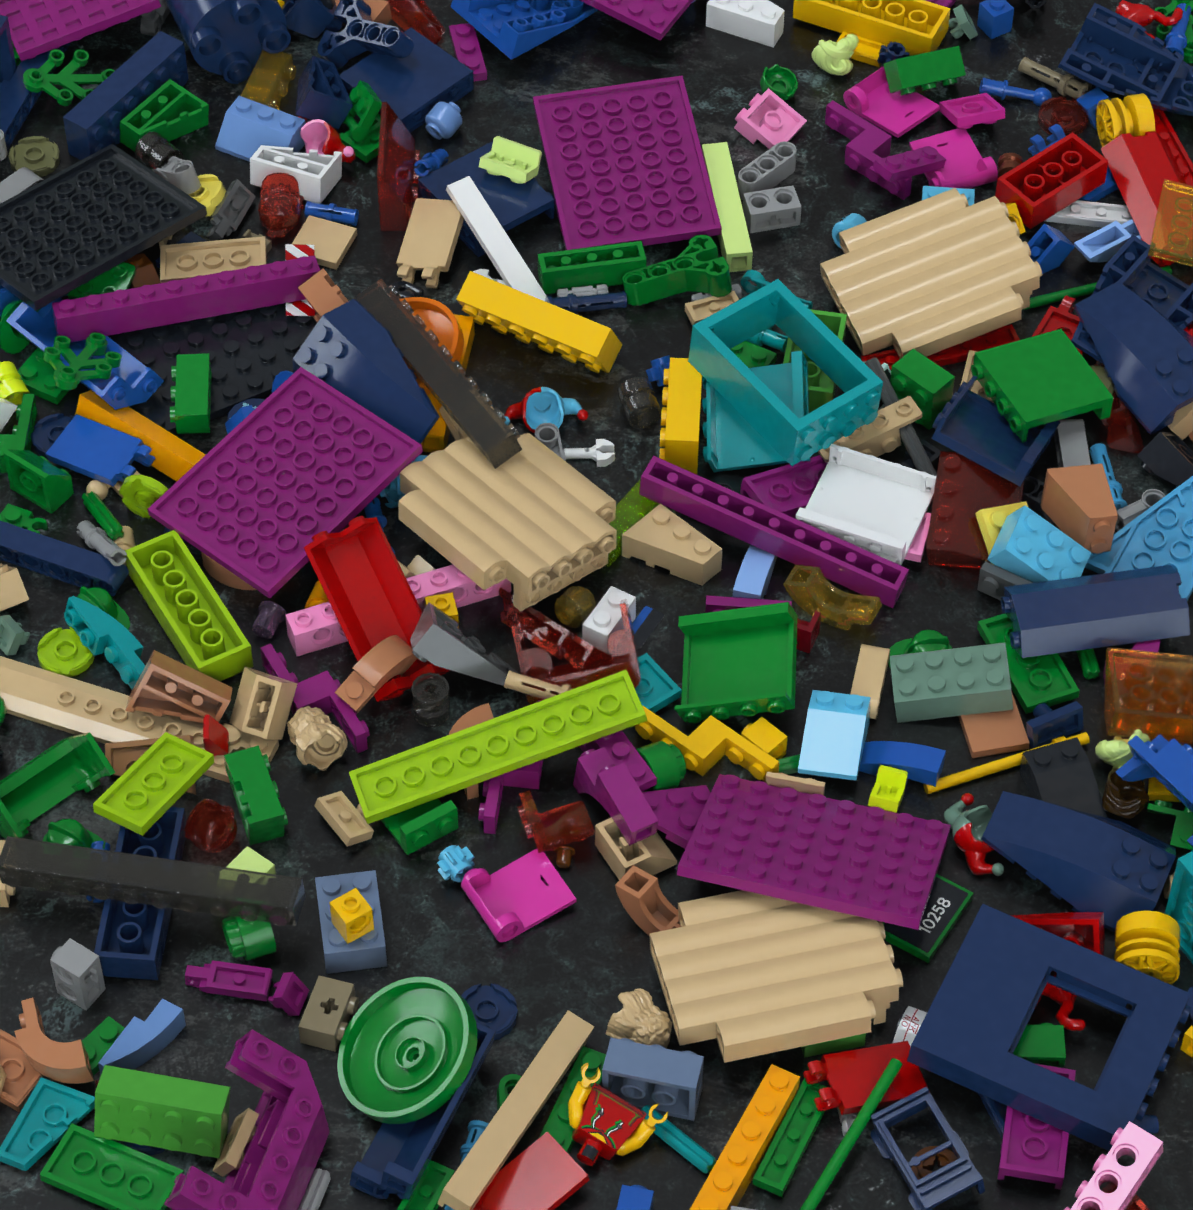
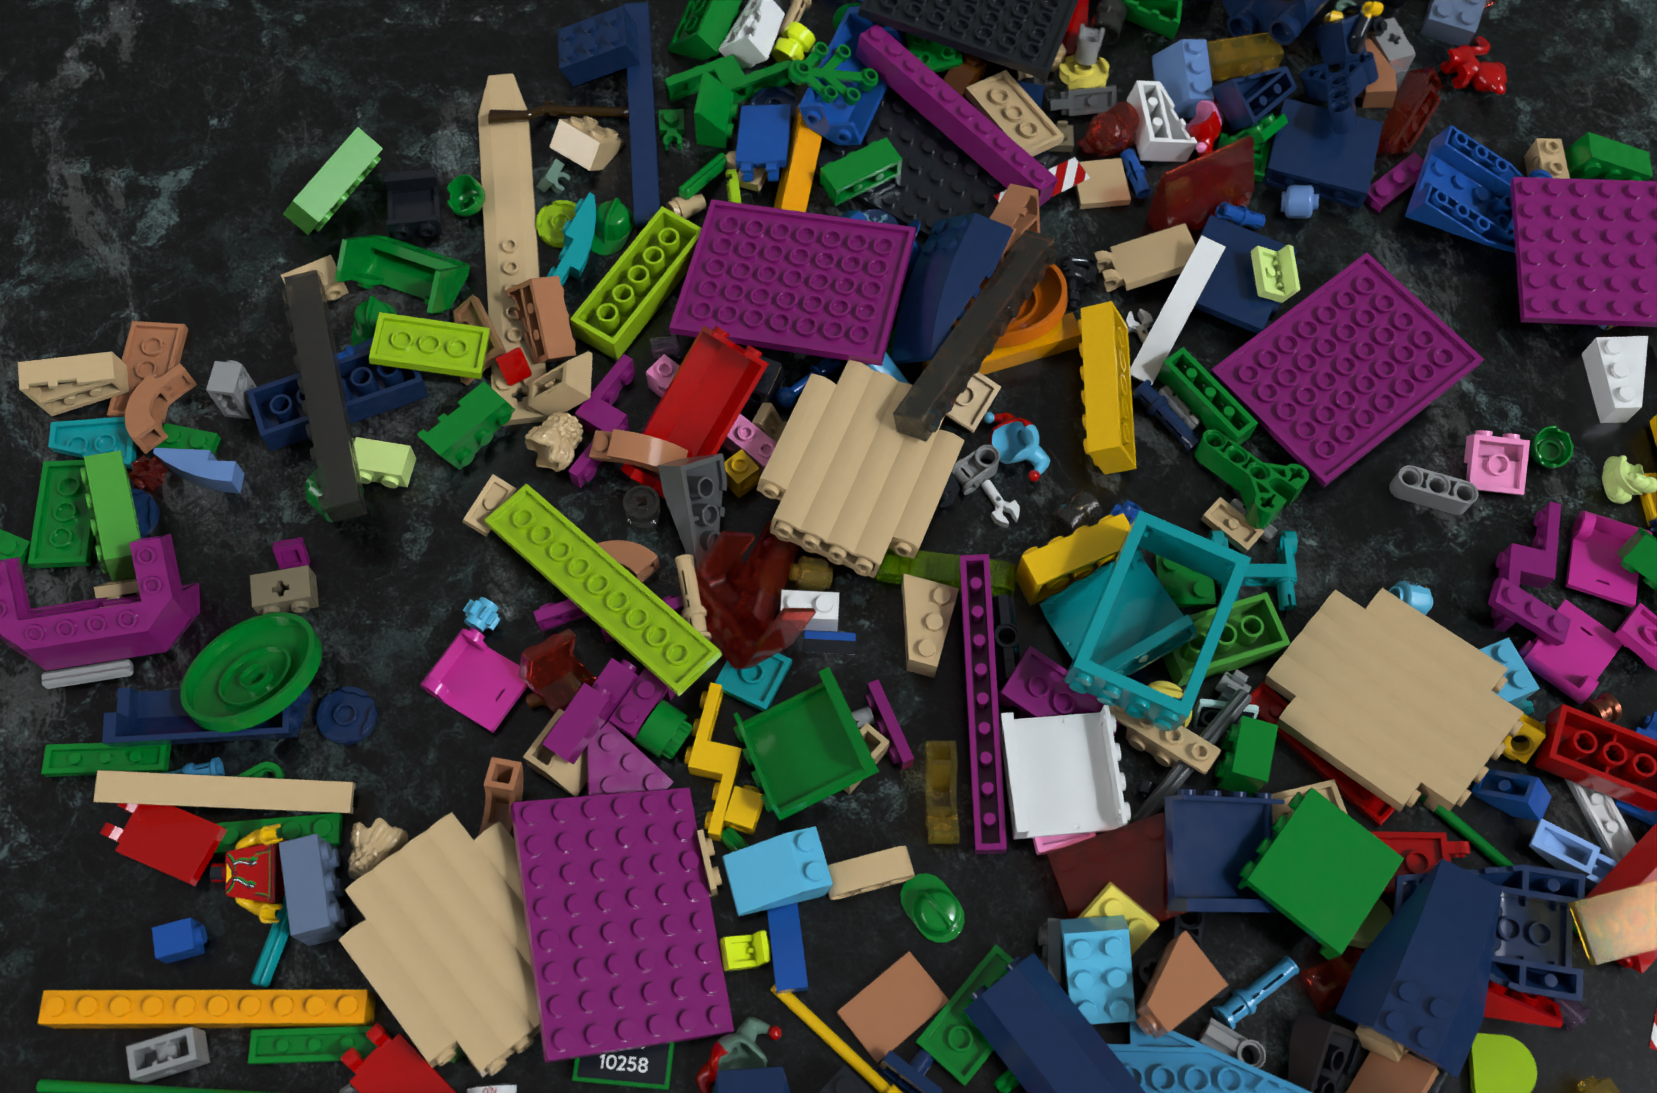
camera: 60 degrees right, 15 degrees up
light grey pin [77,520,127,566] -> none
clear red helmet [184,799,238,853] -> none
magenta hinge [185,960,273,1001] -> none
sand blue brick [315,870,387,974] -> none
yellow brick [330,888,374,944] -> none
green bracket [381,798,458,855] -> none
yellowish green brick [702,142,753,272] -> none
light blue slope [732,545,777,599] -> none
light grey brick [743,185,801,233] -> none
dark red panel [797,611,821,653] -> none
sand green brick [890,643,1013,723] -> none
light grey beam [1054,419,1091,468] -> none

